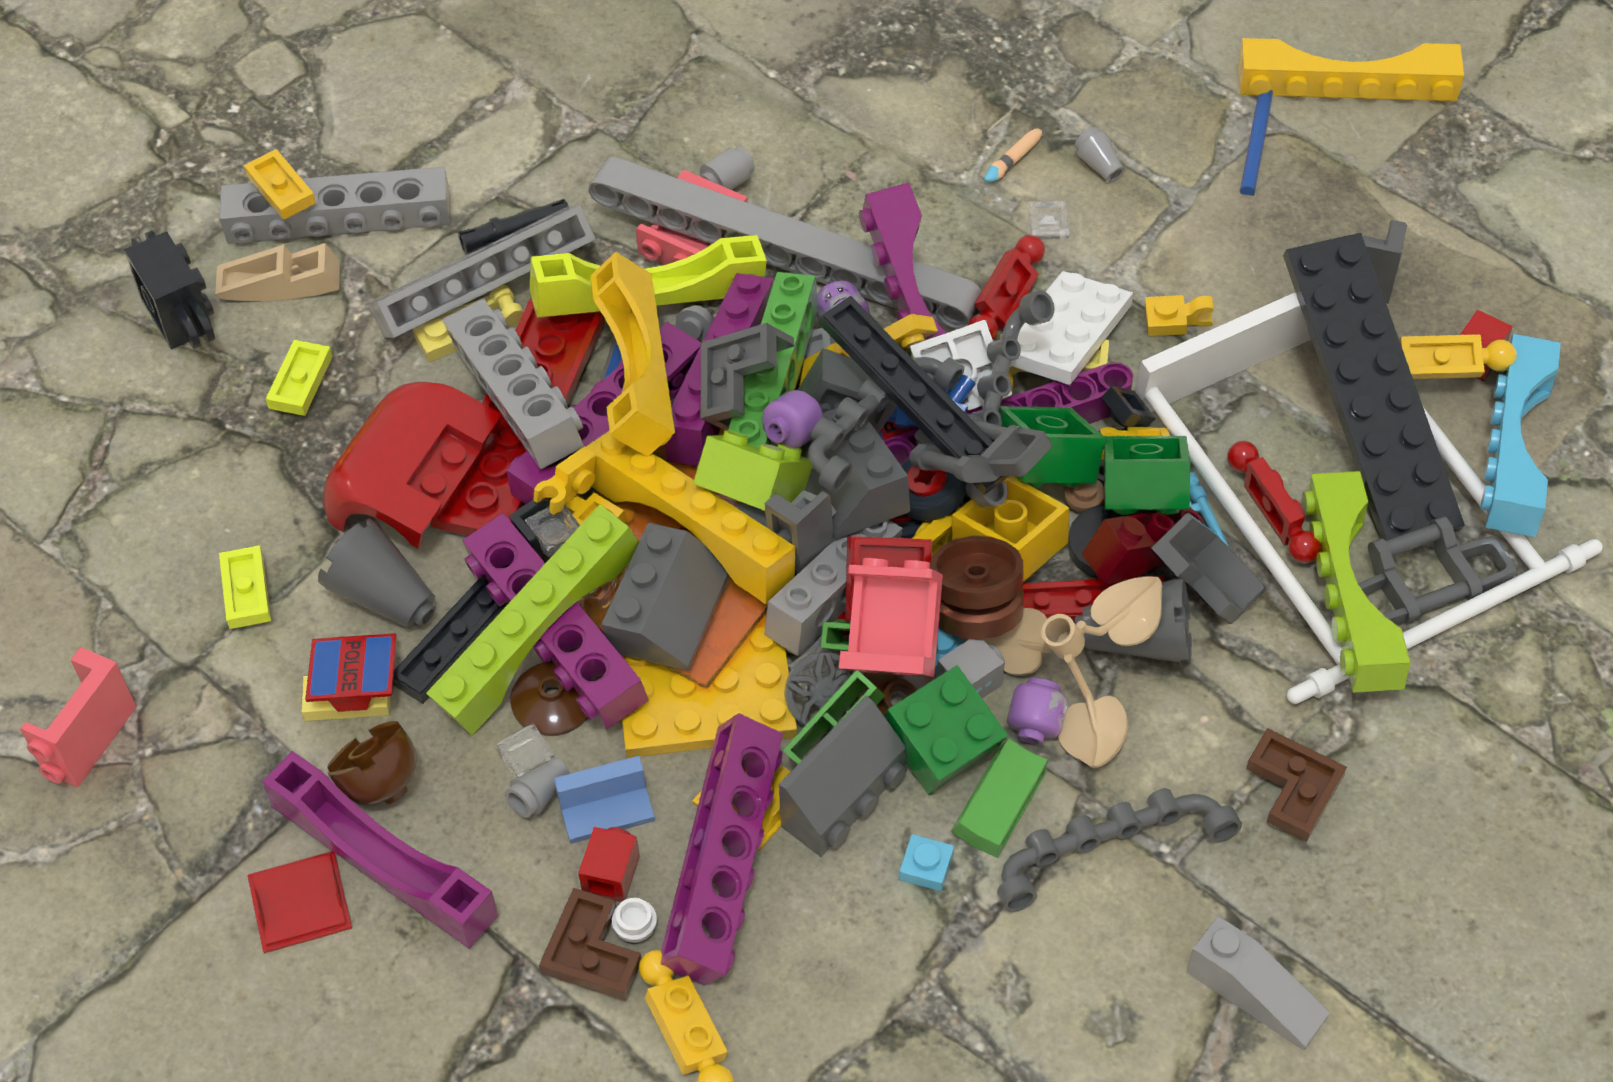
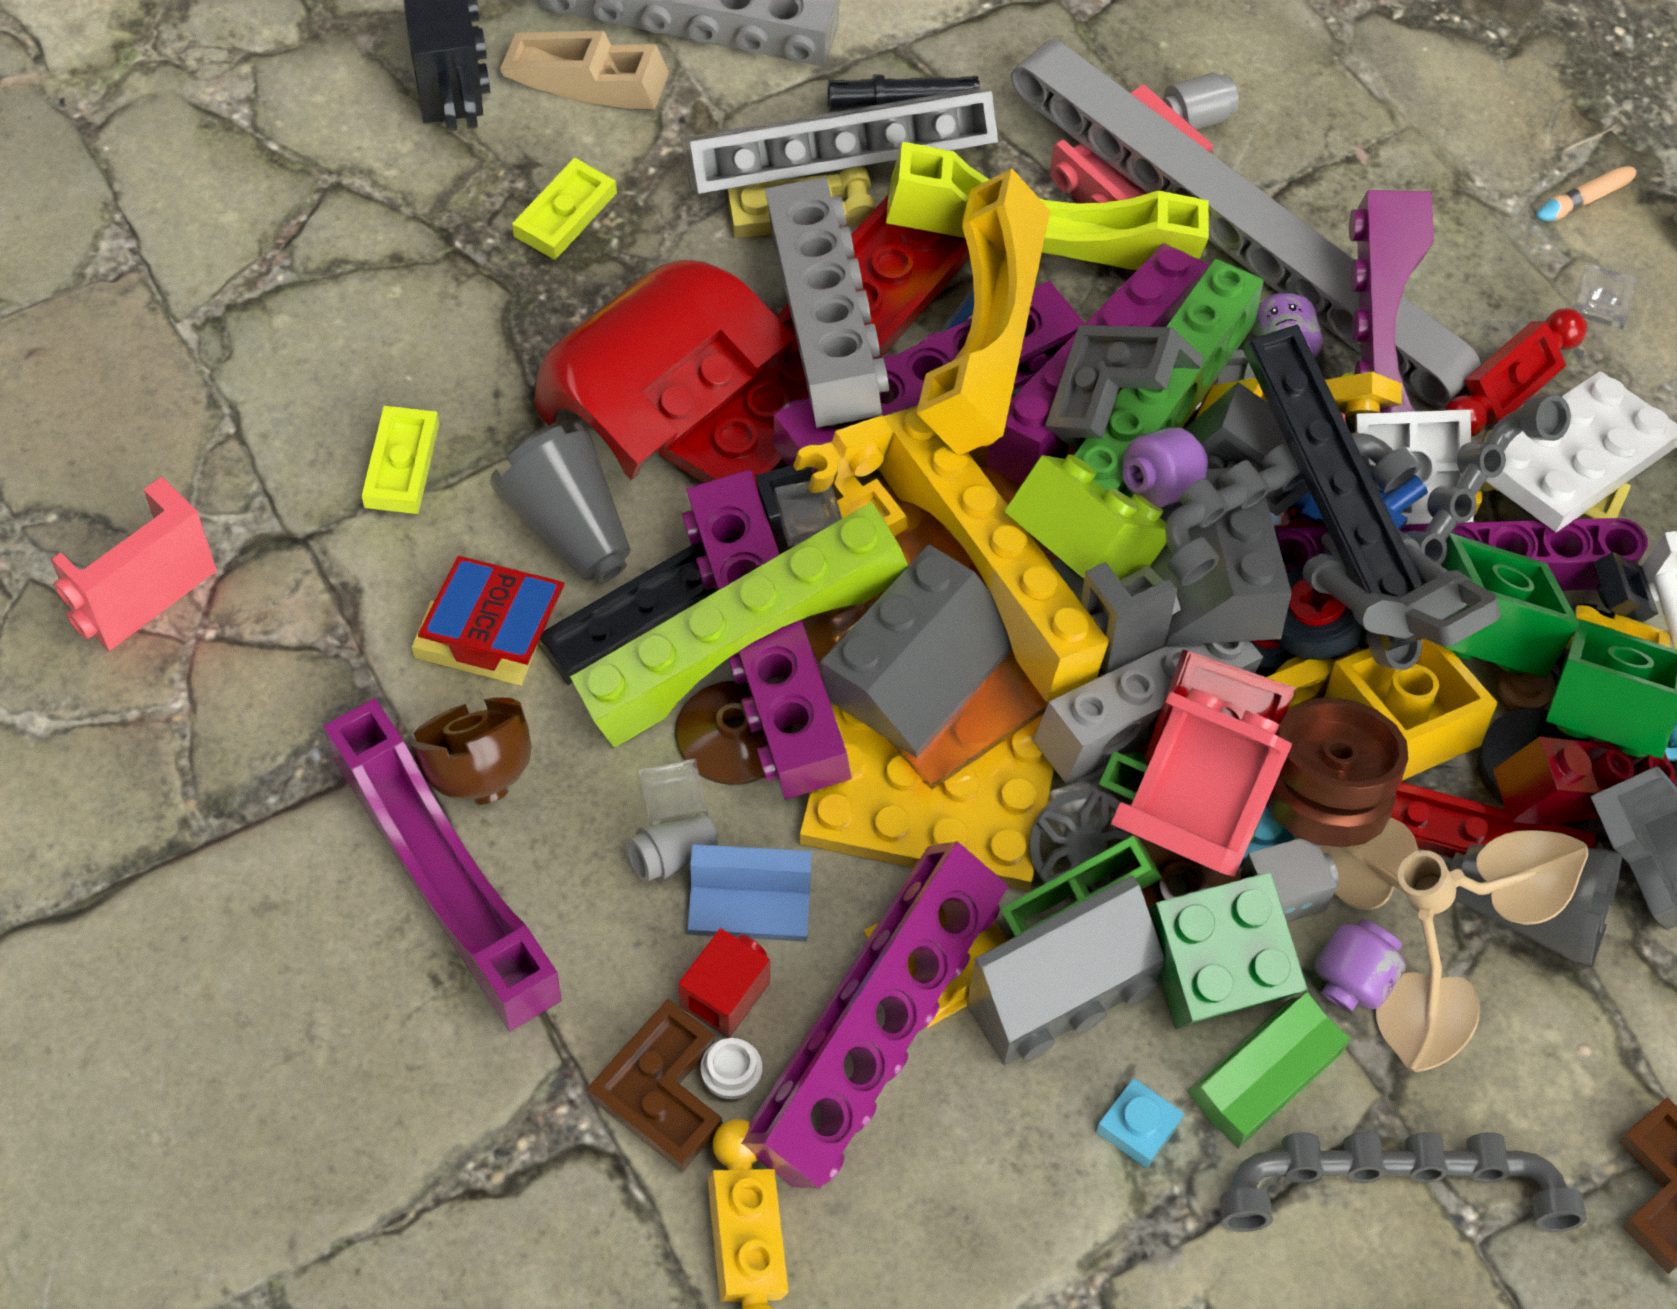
camera: 15 degrees right, 5 degrees up
red piece [247,851,352,954] -> none
light grey plate [676,305,713,342] -> none

